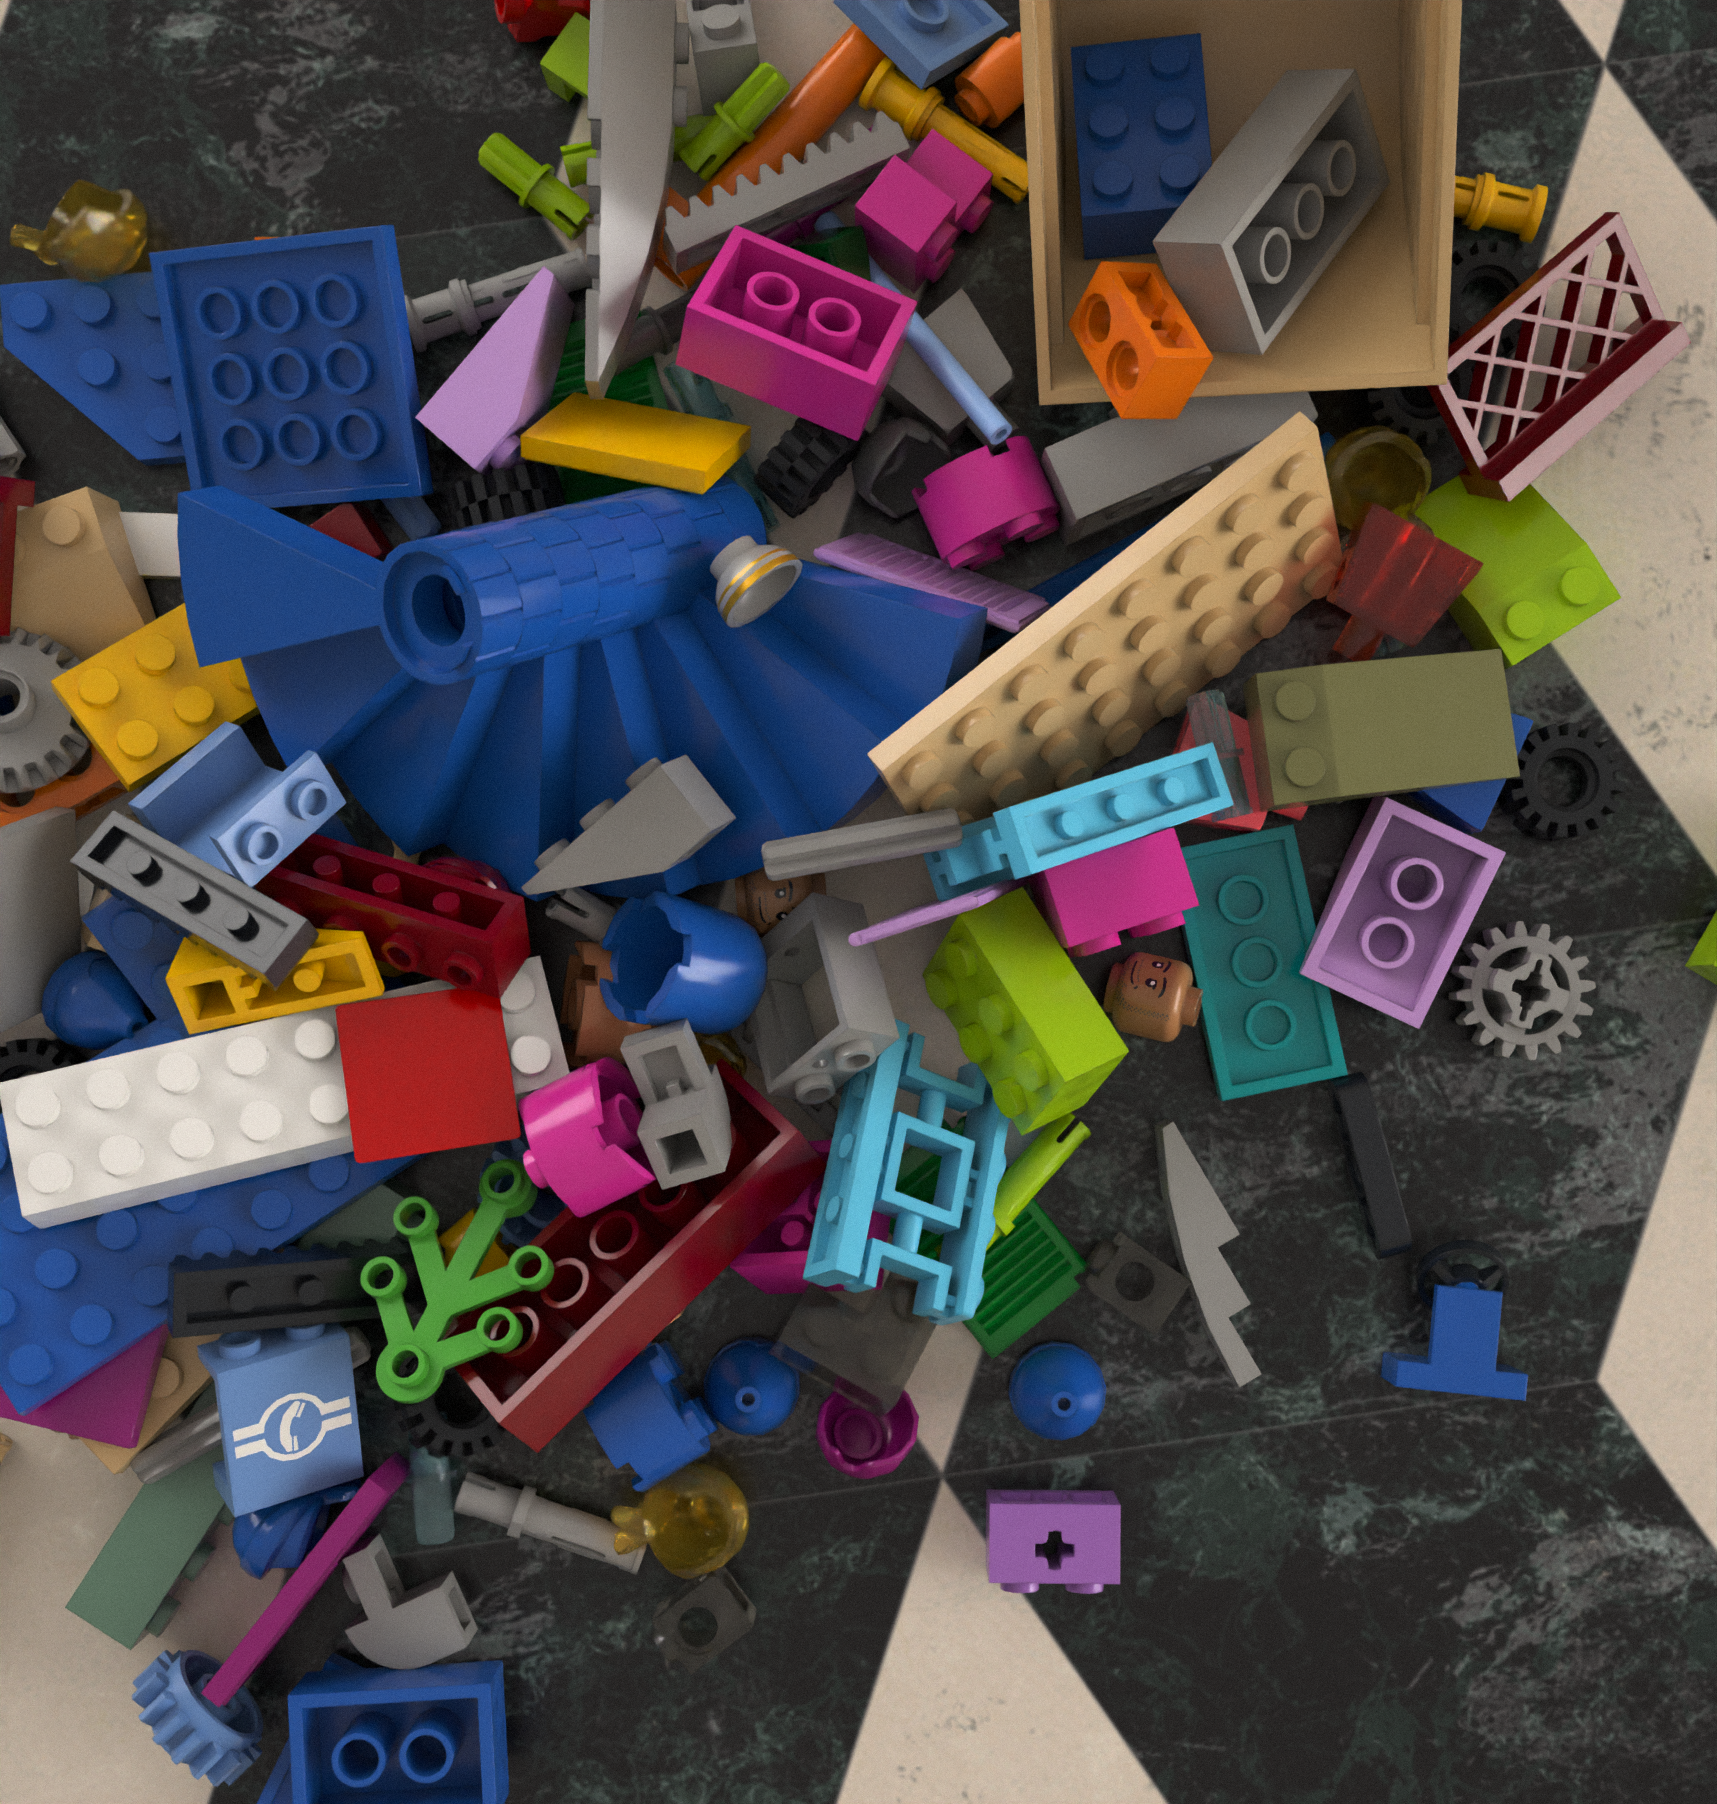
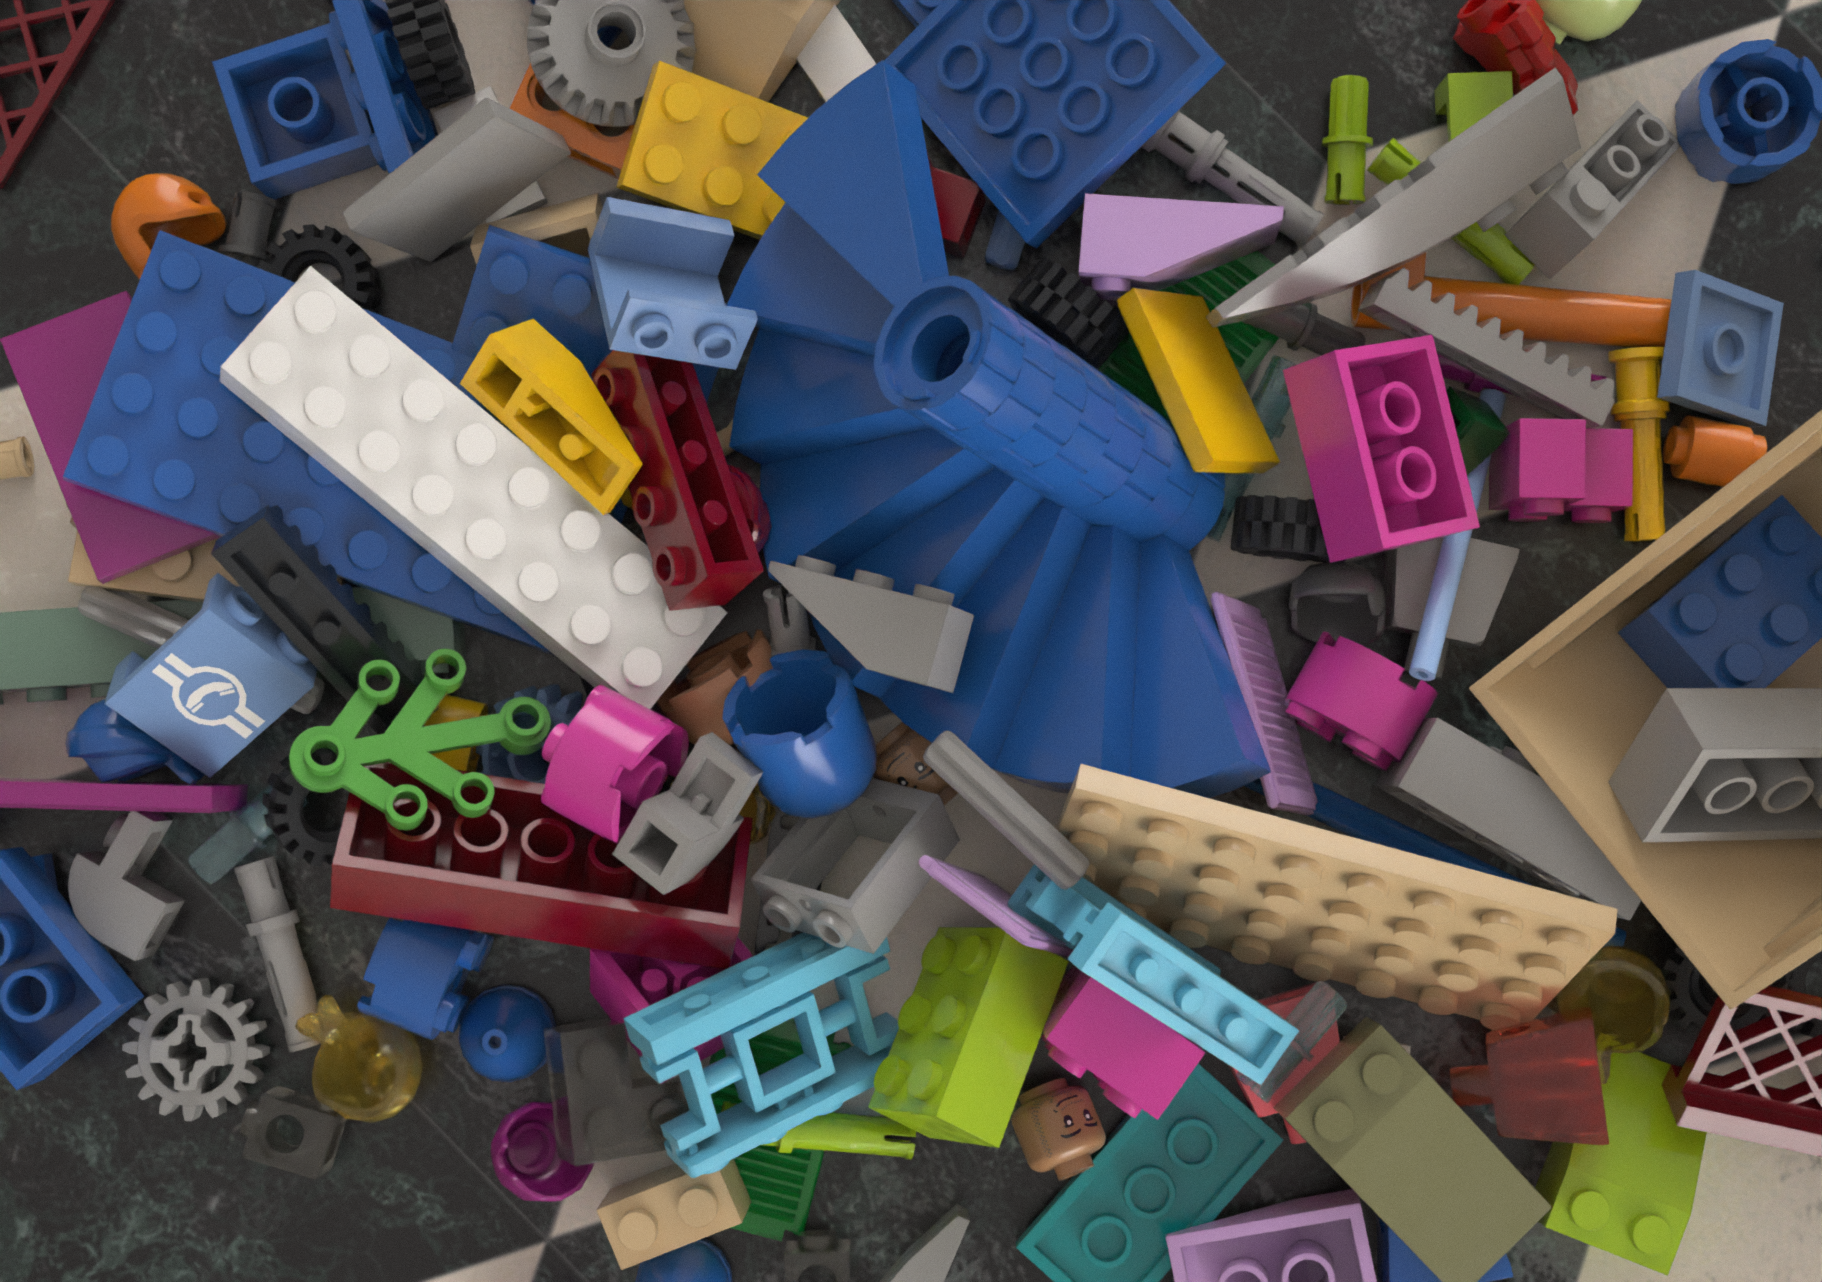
camera: 50 degrees right, 0 degrees up
blue helmet [41,950,149,1050] -> none
gear [70,810,319,992] -> none
red sticker [335,988,521,1163] -> none
lime axle [679,62,790,182] -> none
light grey piece [710,535,803,628] -> none
orange brick [1068,261,1214,419] -> none
none -> light grey gear [122,978,270,1121]
none -> tan brick [596,1159,751,1270]

